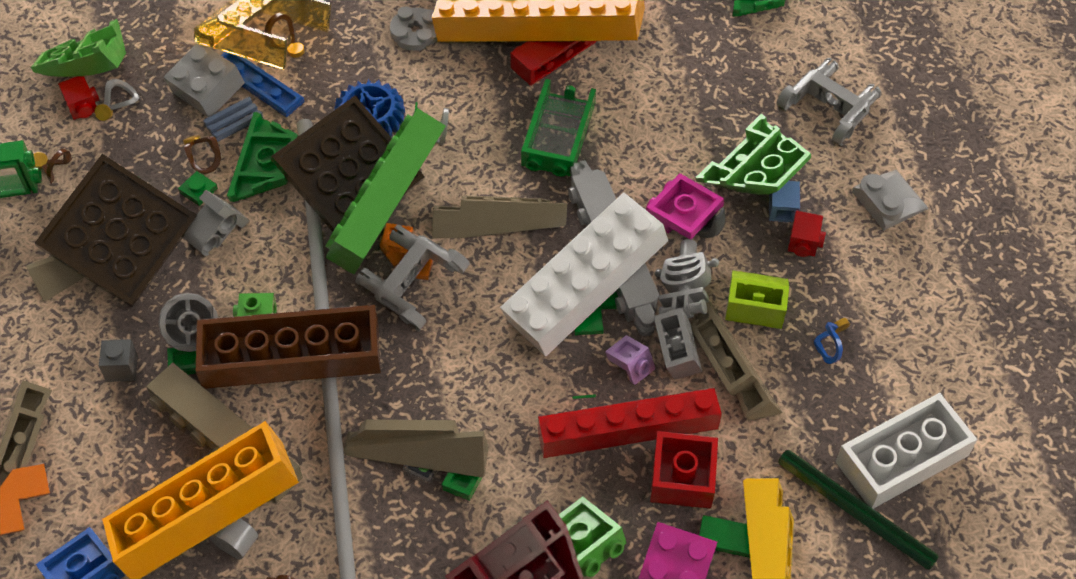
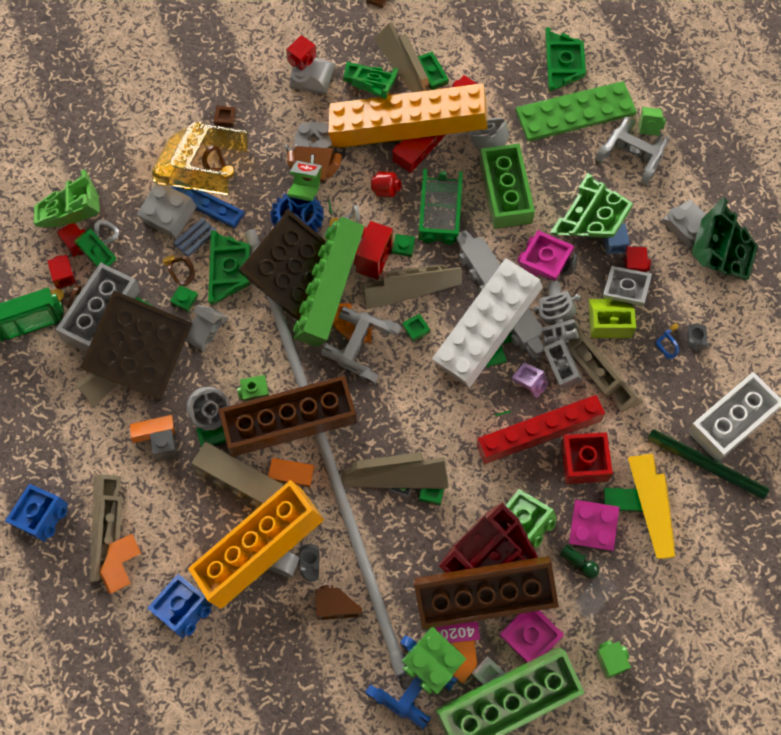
camera: 10 degrees left, 10 degrees up
none -> red brick [47,255,77,289]
none -> light grey brick [56,263,140,352]
none -> green plate [74,228,117,268]
none -> orange tile [130,415,175,443]
none -> orange tile [268,458,315,487]
none -> dark orange torso [285,144,346,182]
none -> bright green piece [287,161,322,201]
none -> dark grey hair [299,544,320,582]
none -> red brick [353,221,393,280]
none -> red head [371,171,401,198]
none -> green plate [392,234,415,257]
none -> green plate [402,313,430,342]
none -> light grey cylinder [469,118,509,151]
none -> bright green brick [479,144,535,229]
none -> bright green plate [515,81,637,142]
none -> light grey slope [603,266,652,306]
none -> bright green brick [639,107,666,136]
none -> dark grey hair [687,323,710,351]
none -> dark green wedge [692,197,758,280]

